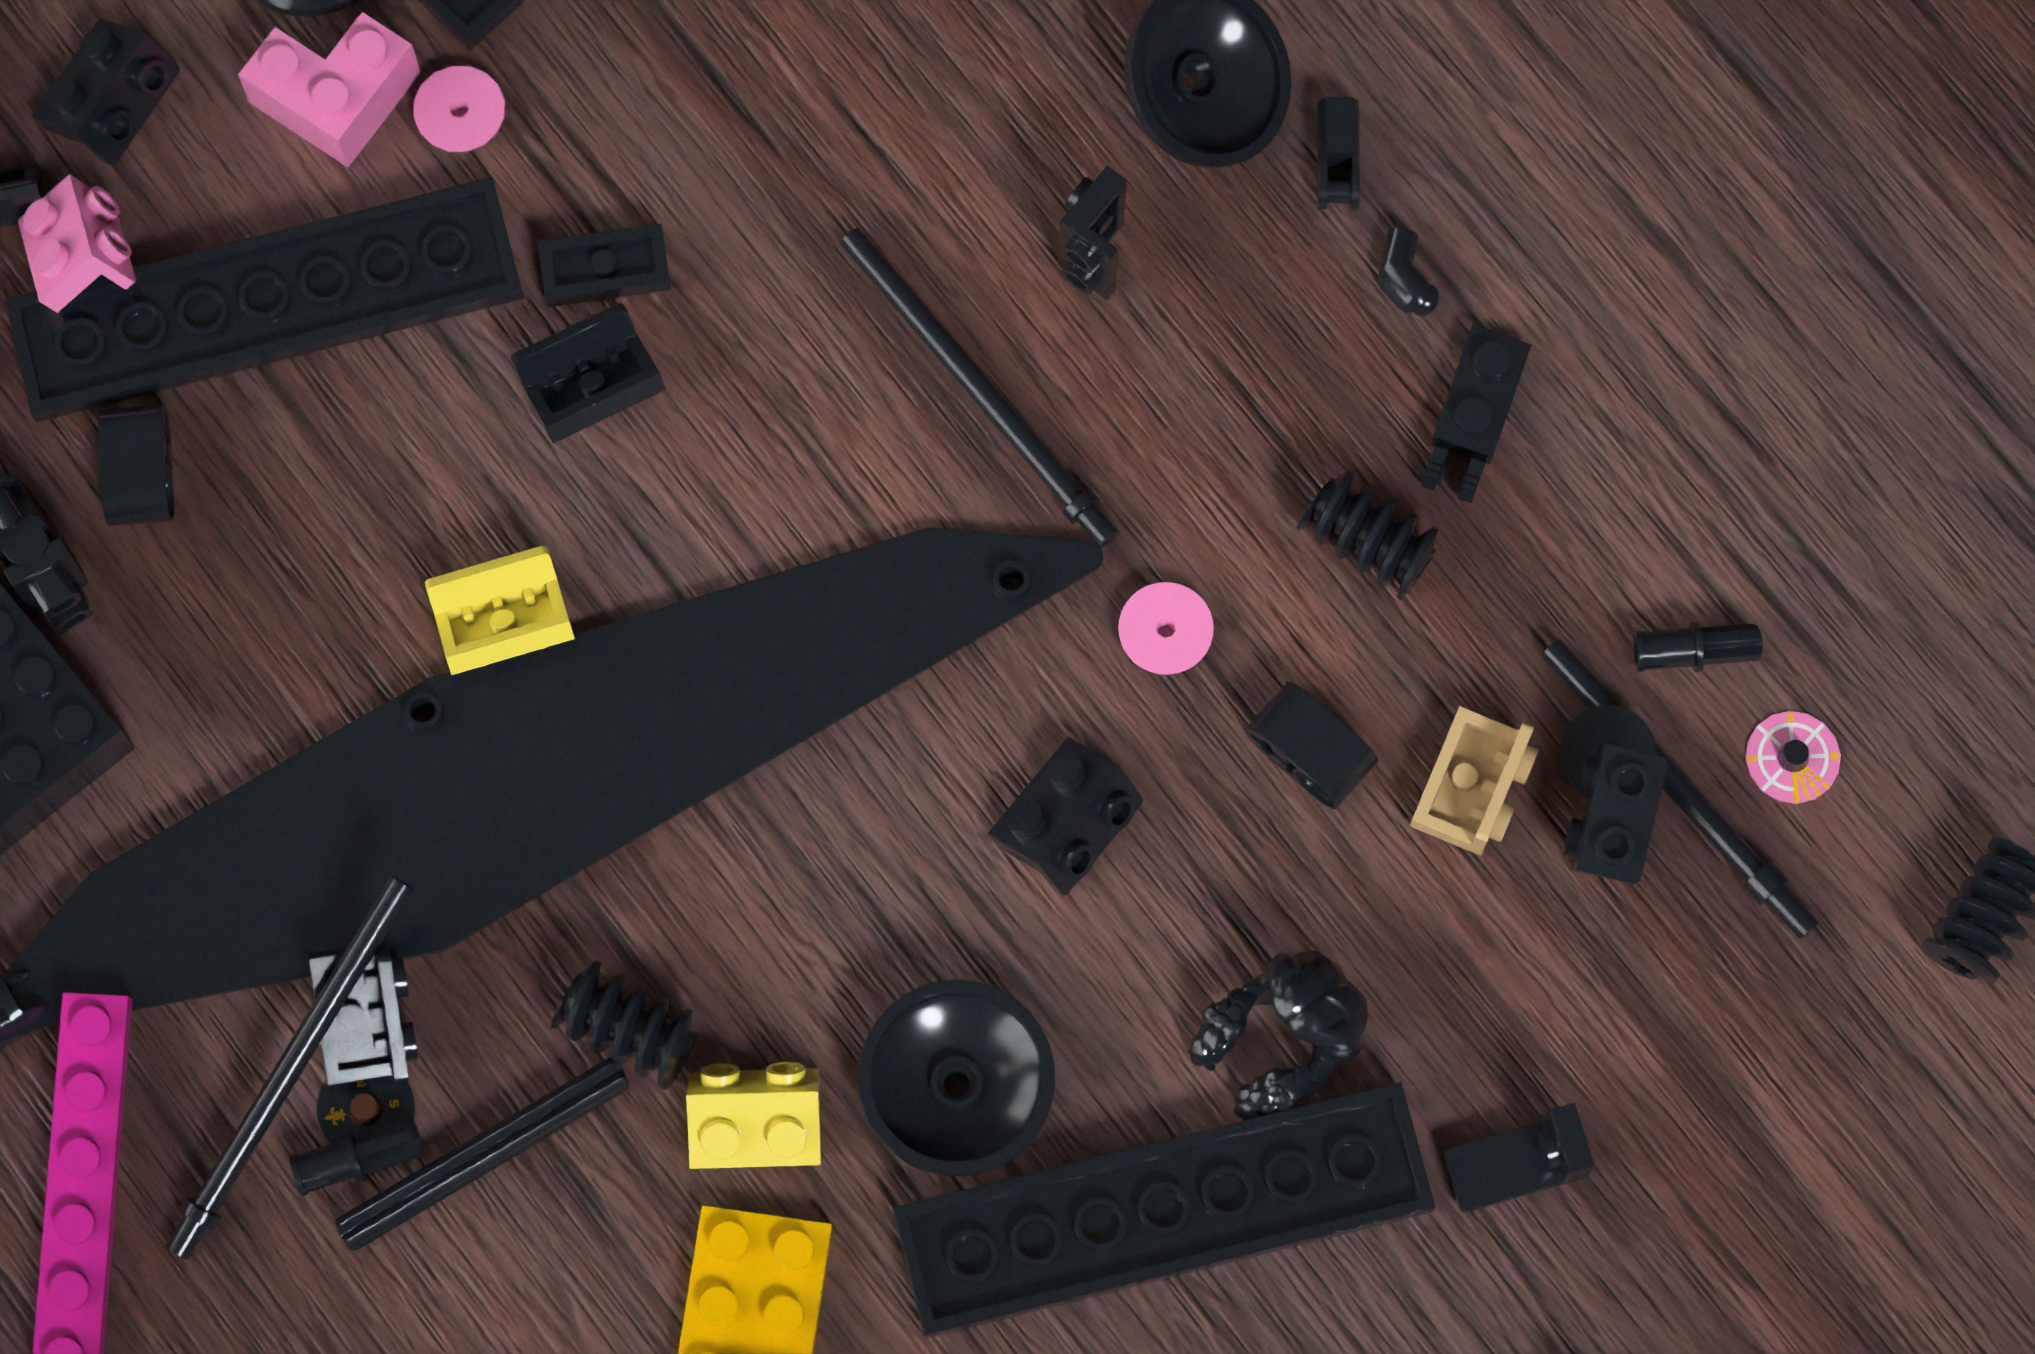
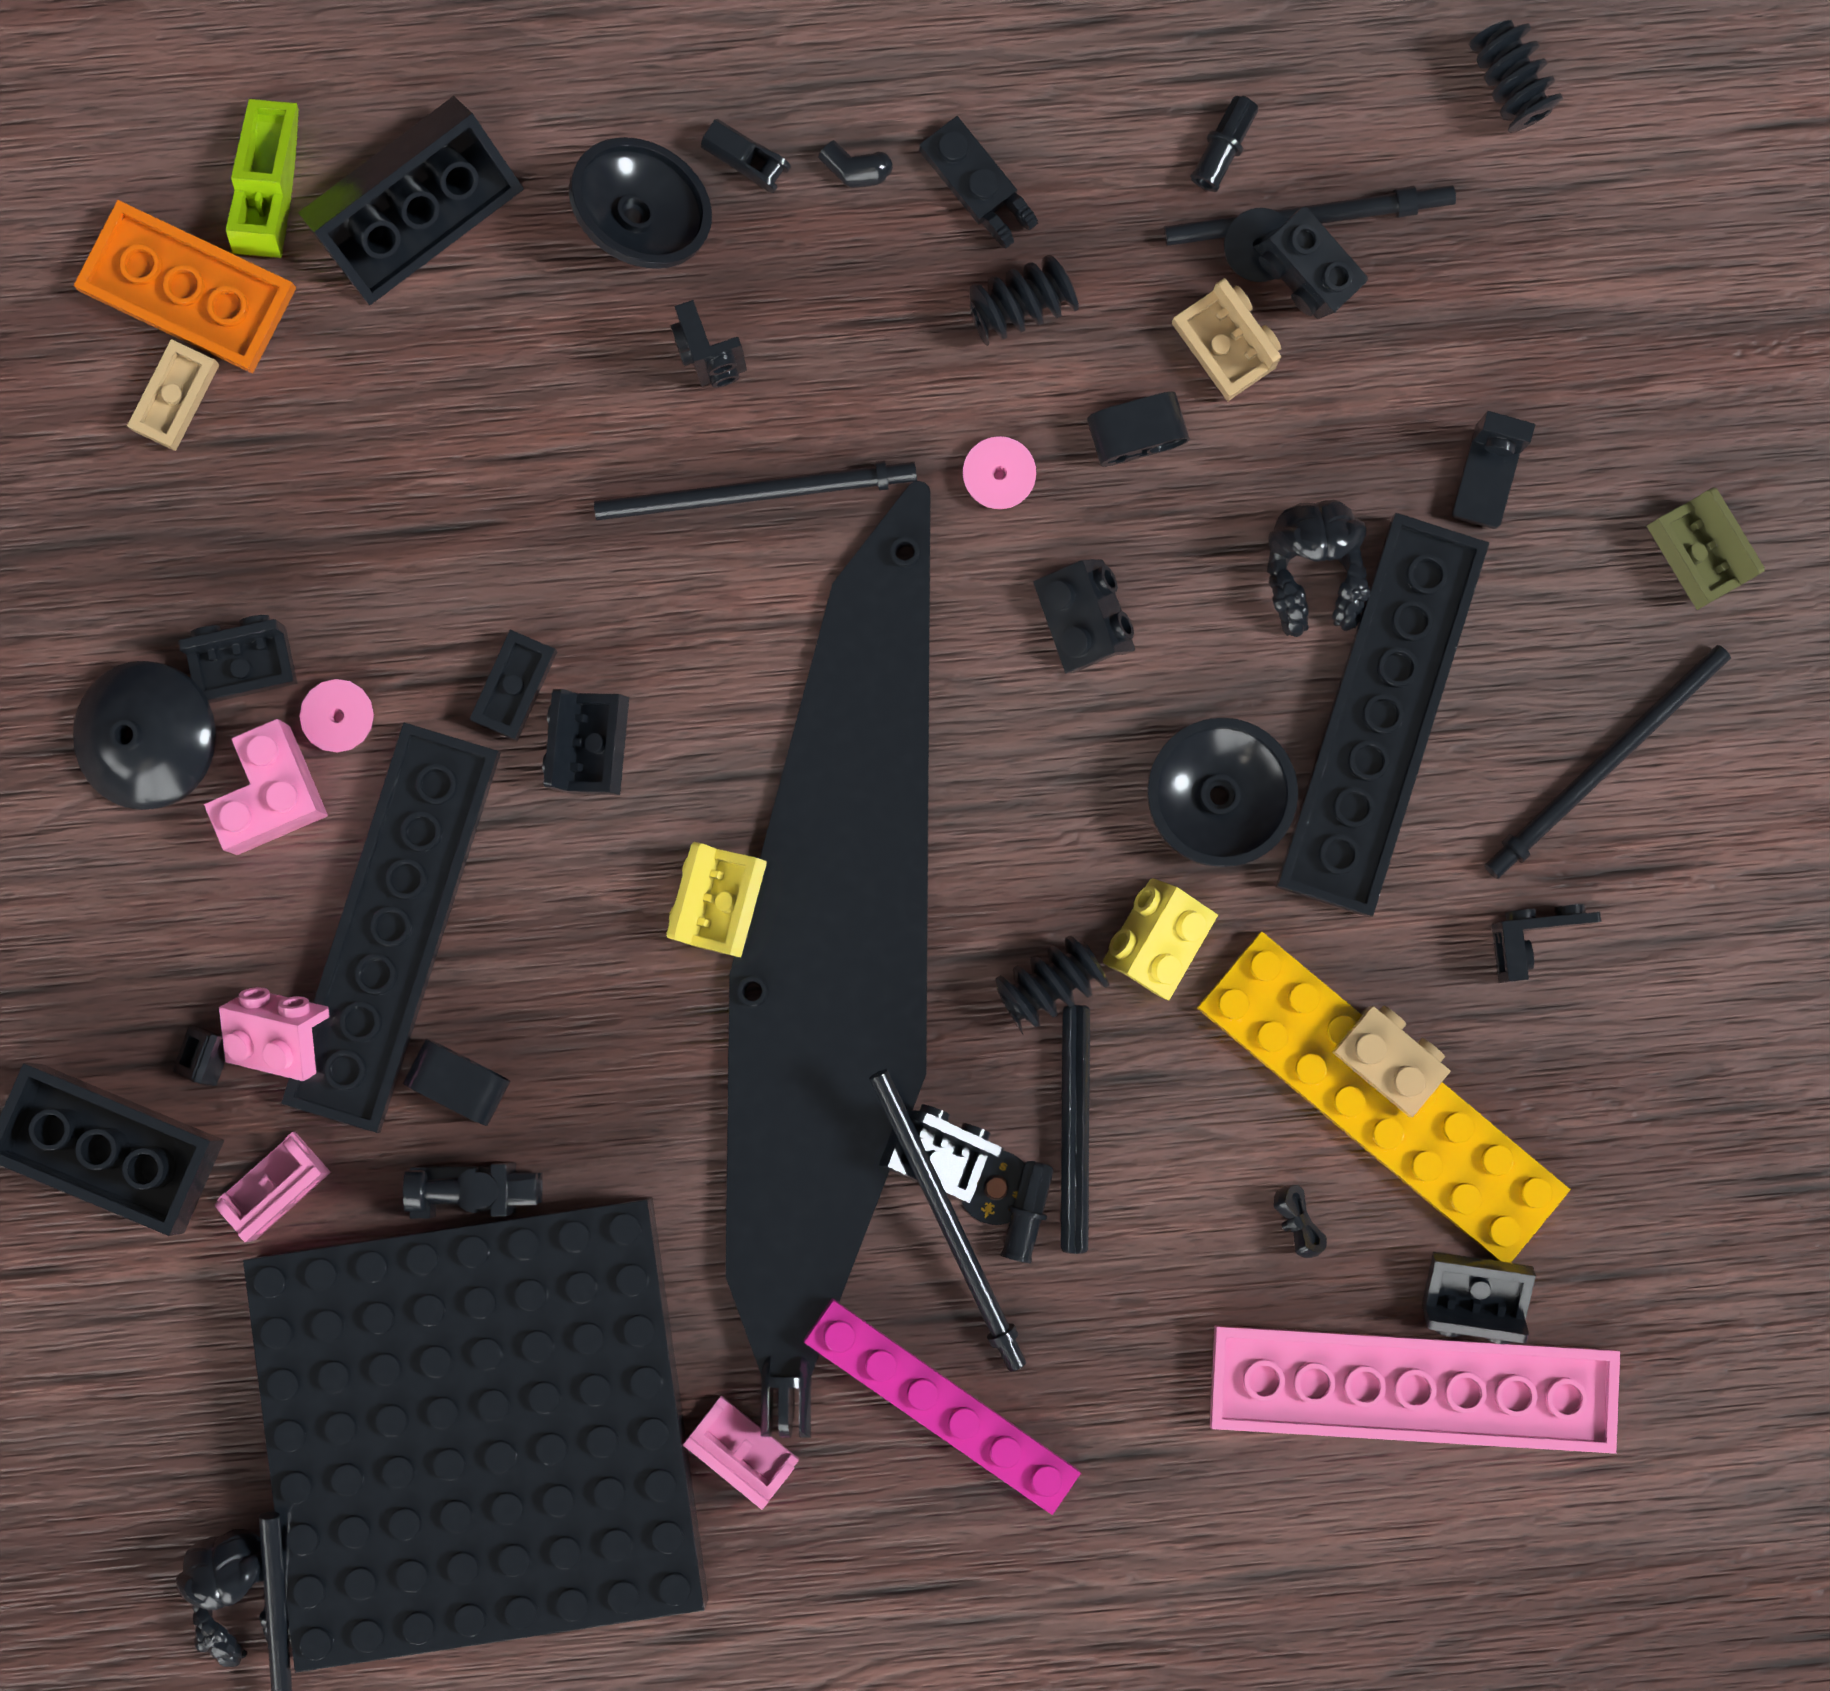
camera: 60 degrees left, 10 degrees up
black bracket [31,18,180,165] -> none
bright pink piece [1745,711,1841,804] -> none

